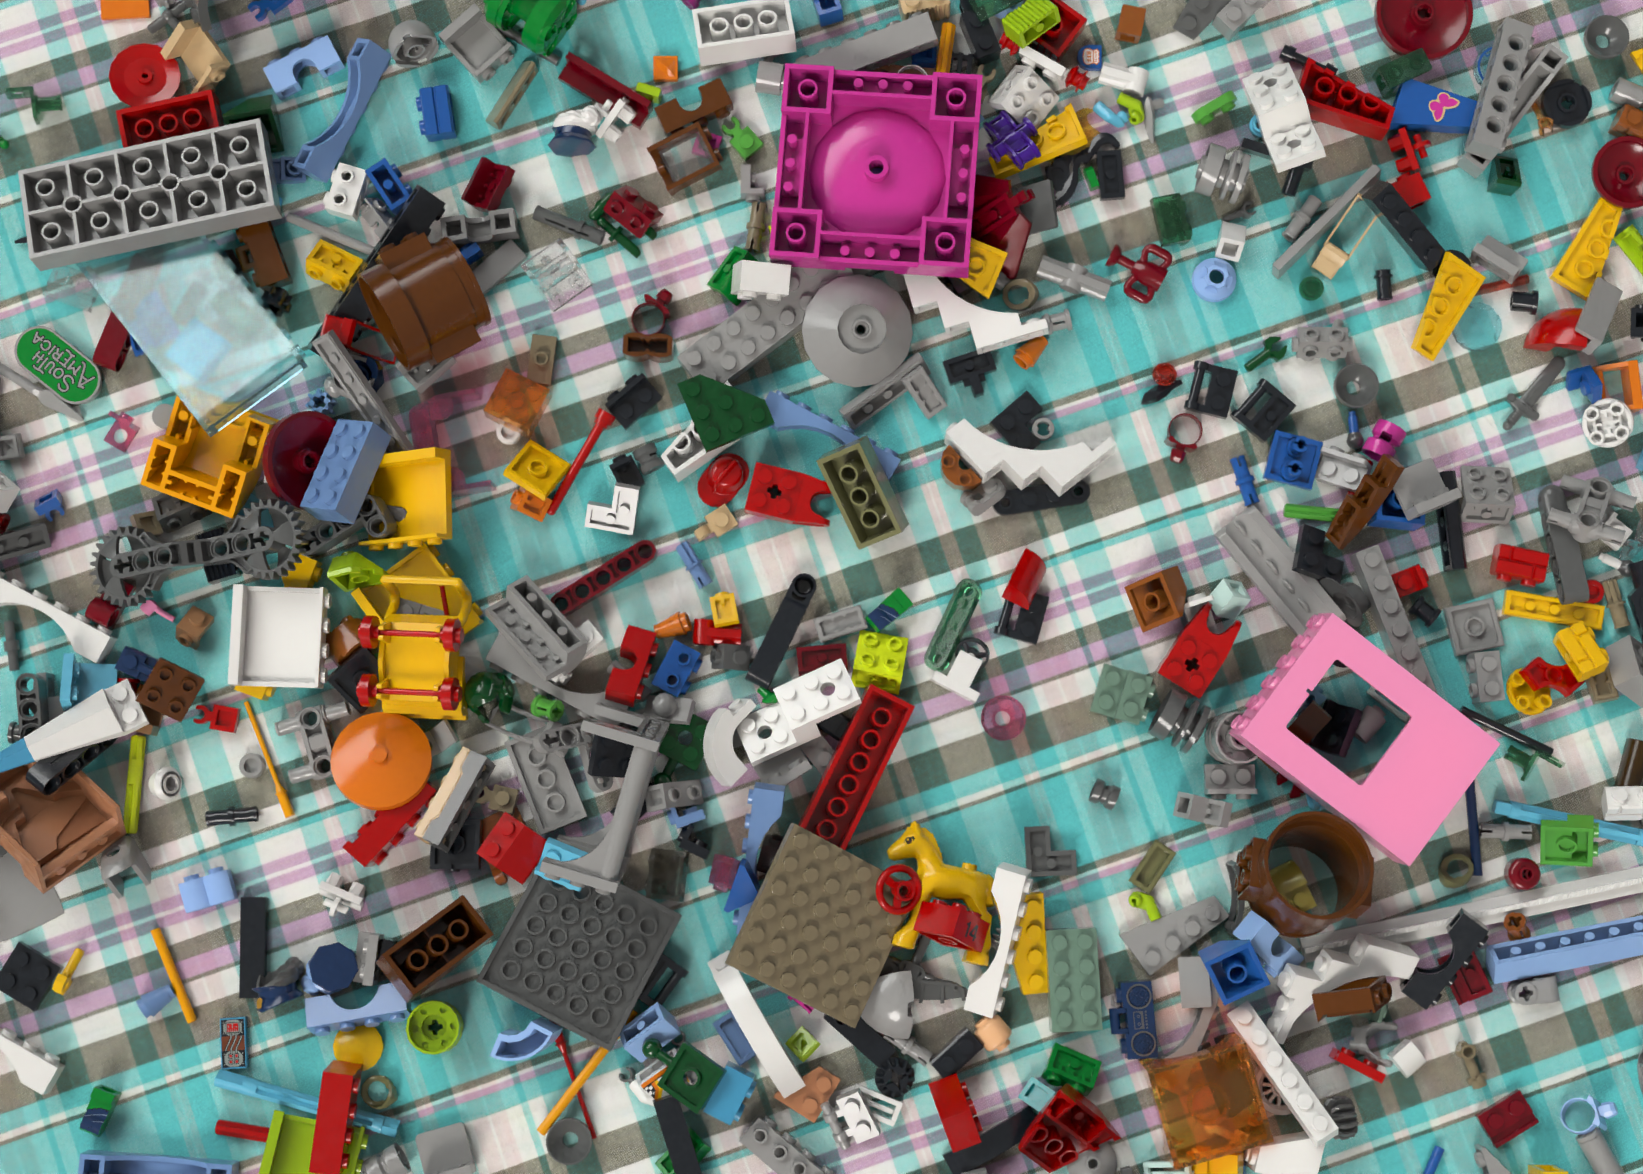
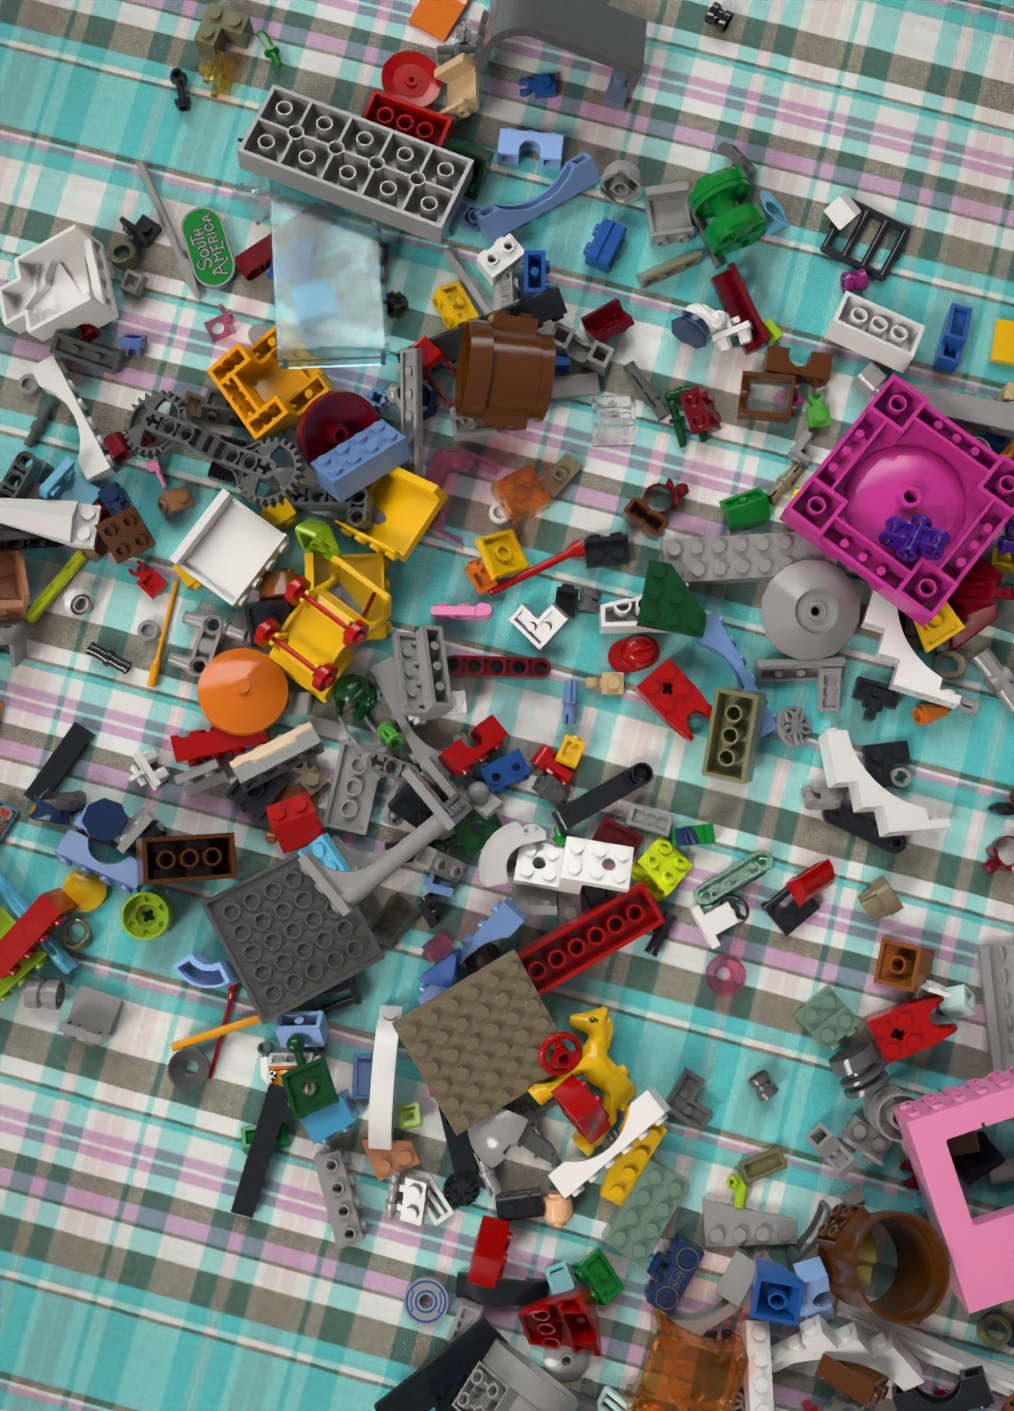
camera: 35 degrees right, 0 degrees up
clear green bracket [4,86,63,125] -> none
light blue brick [178,866,238,913] -> none
reddish brown piece [235,221,293,292] -> none
orange tile [653,56,678,82] -> none
orange cone [654,611,692,639] -> none
white brick [731,260,791,301] -> none
dark orange cylinder [940,445,982,490] -> none
none -> light grey bracket [174,759,229,797]
none -> bright pink hinge [431,603,493,621]
none -> black pin [644,911,677,957]
none -> light grey wheel [777,706,812,747]
none -> light grey piece [840,1184,866,1205]
none -> dark tan piece [857,875,904,921]
none -> dark purple axle [878,515,951,562]

